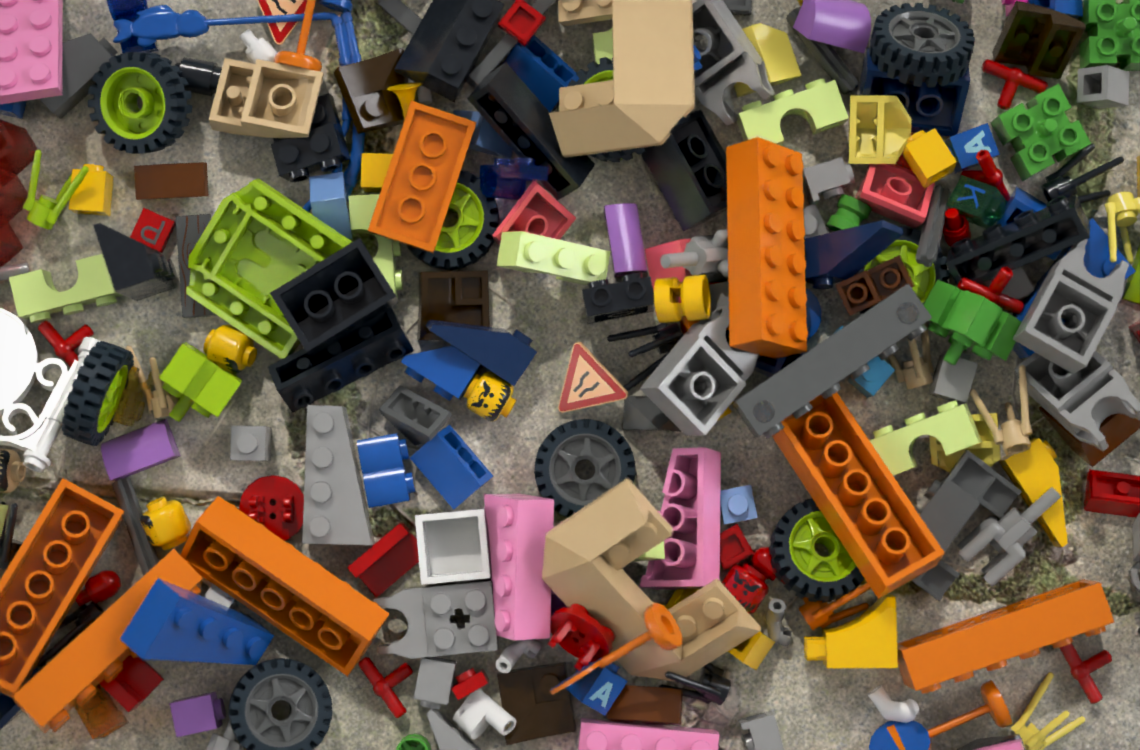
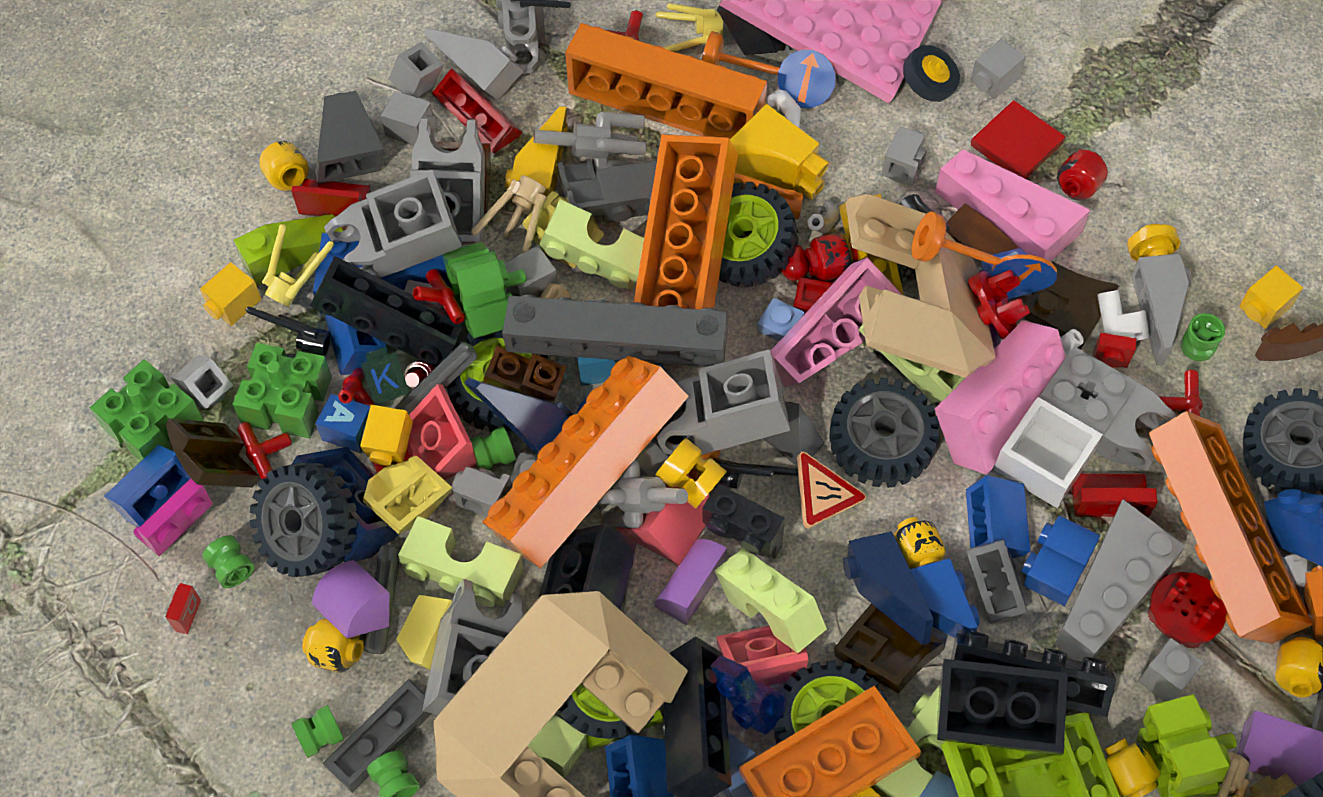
camera: 140 degrees left, 25 degrees down
light grey brick [413,657,457,709] -> none

